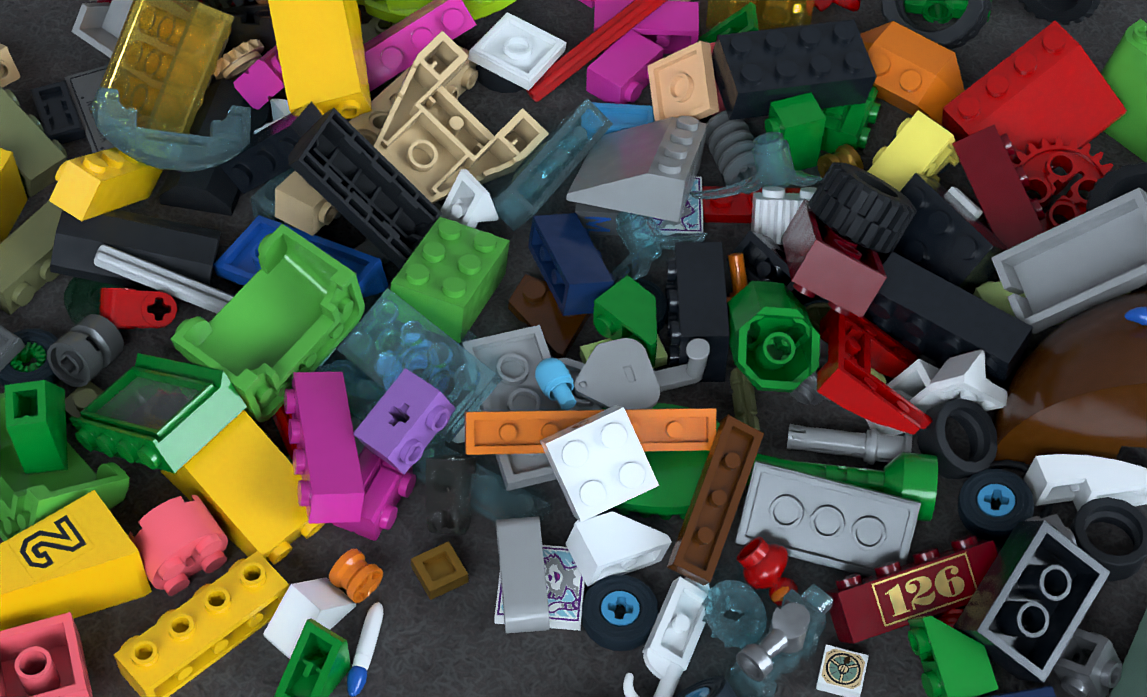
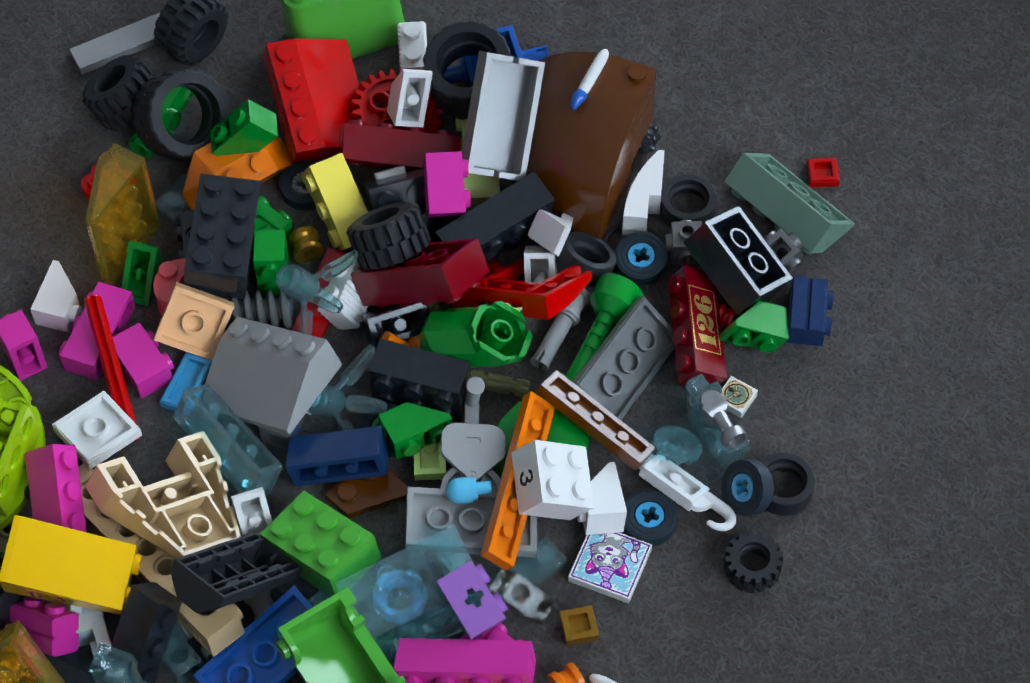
camera: 70 degrees left, 5 degrees up
light grey beam [496,516,550,634] -> none
red animal [737,537,798,607] -> none
none -> green slope [210,99,278,156]
none -> white slope [387,69,433,128]
none -> dark pink brick [423,151,471,218]

